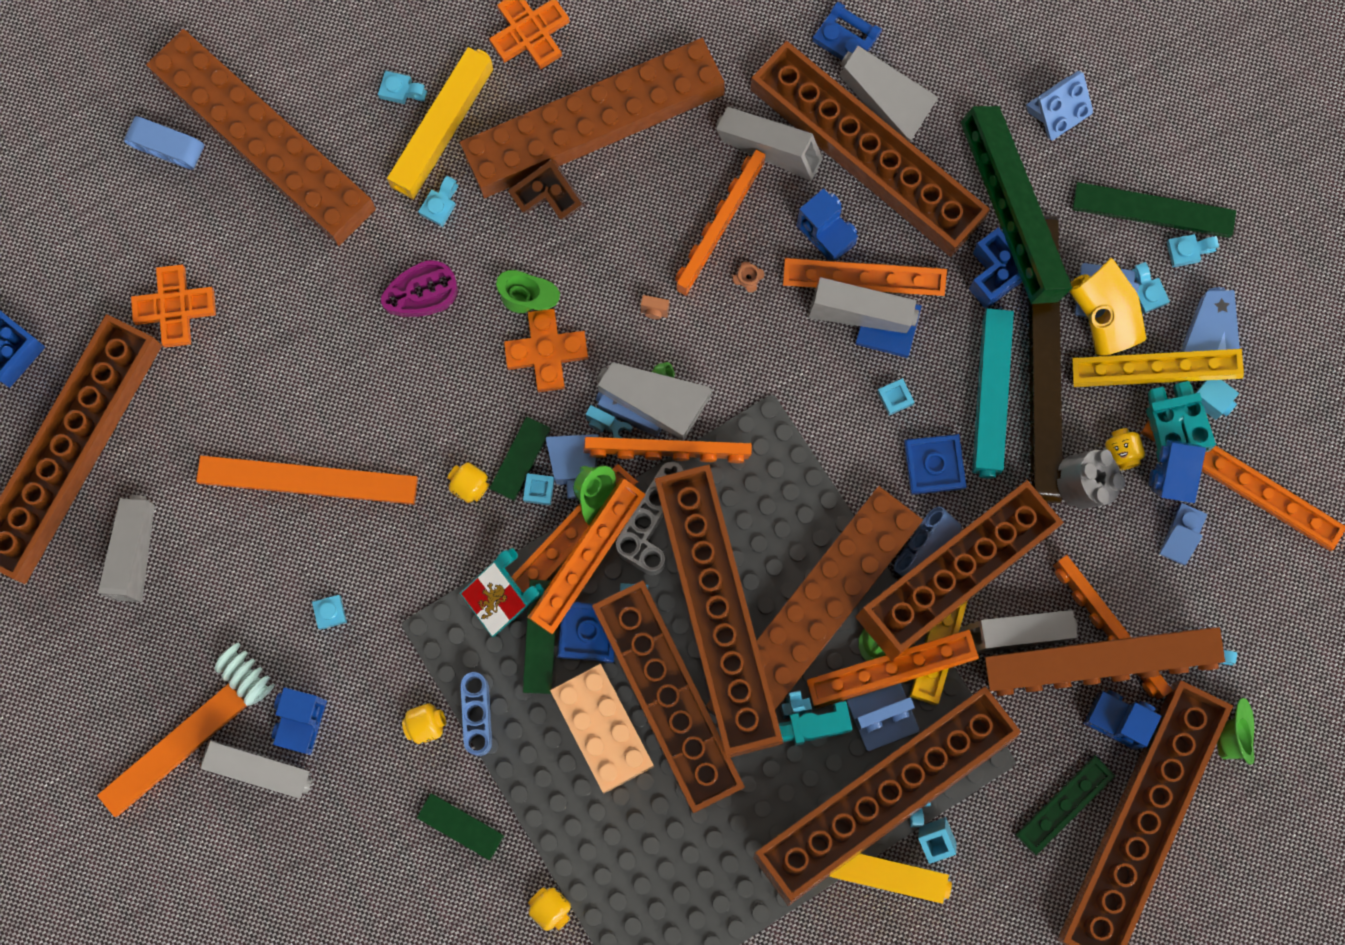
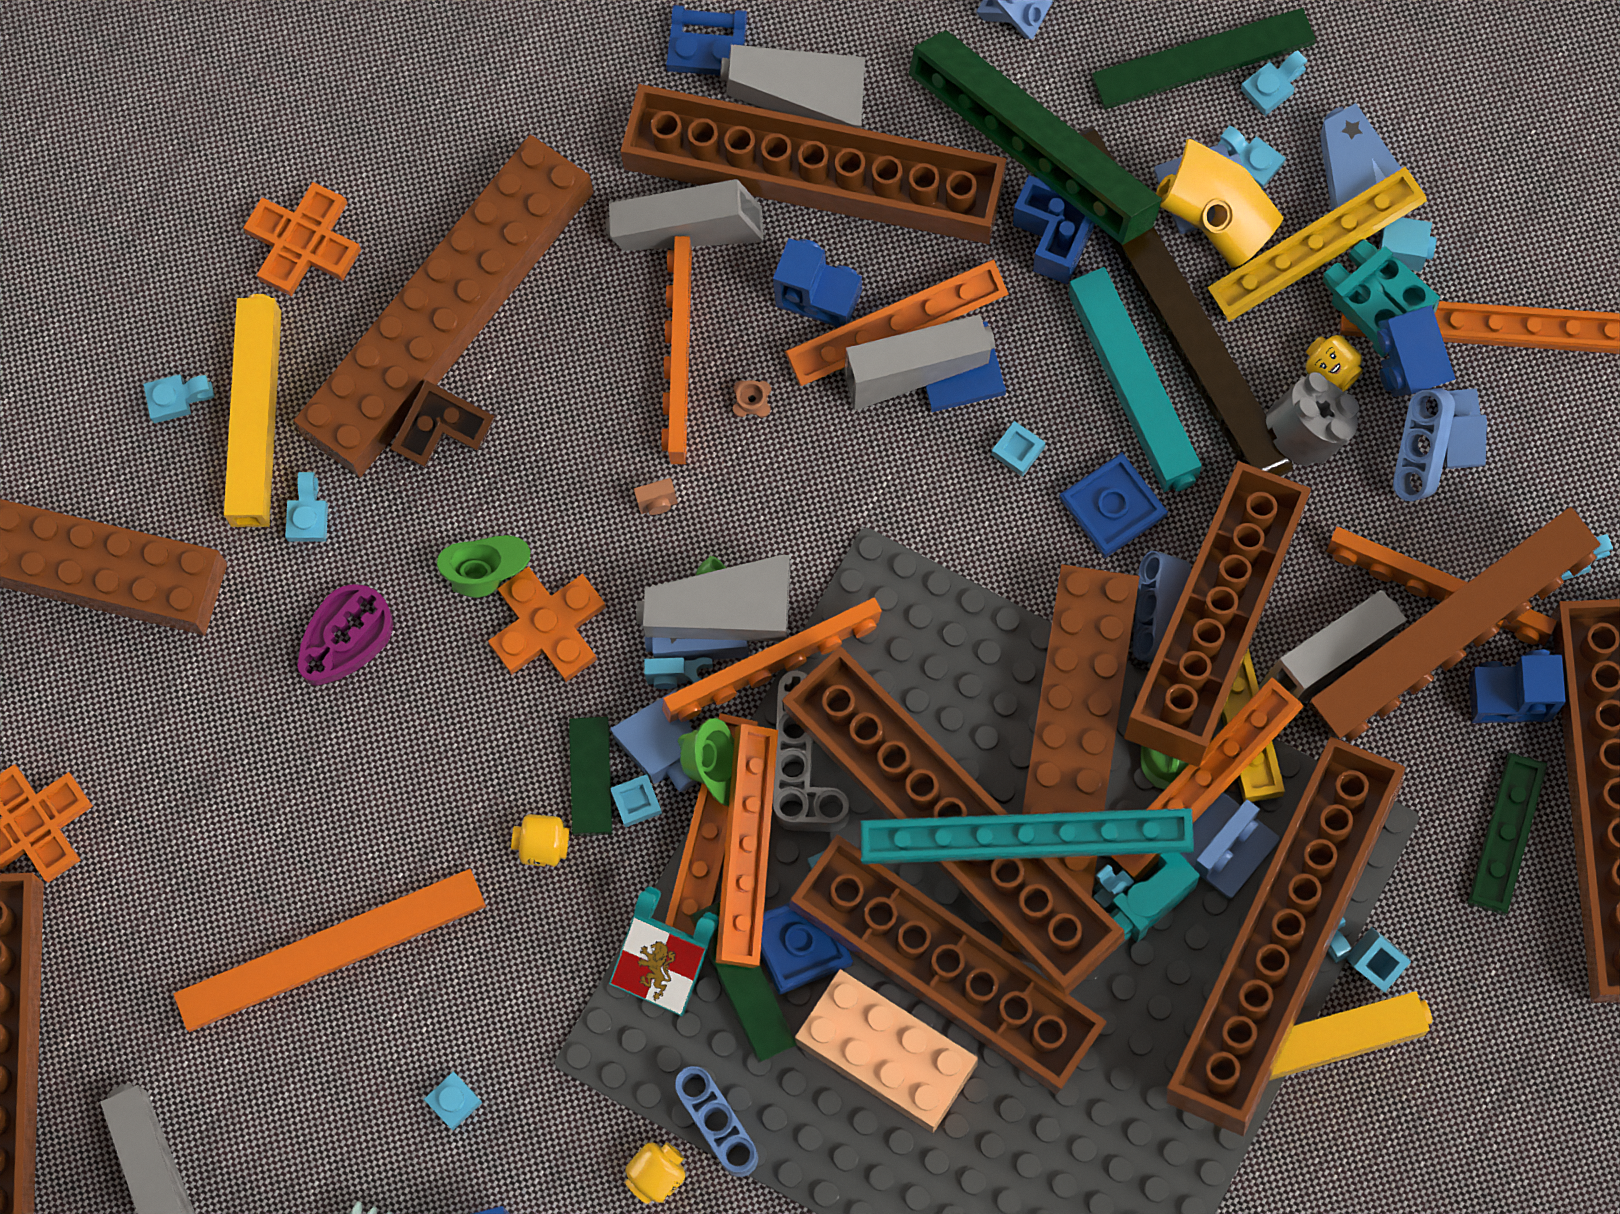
camera: 25 degrees left, 5 degrees down
none -> teal tile [861,808,1194,864]
none -> medium blue beam [1393,388,1455,501]

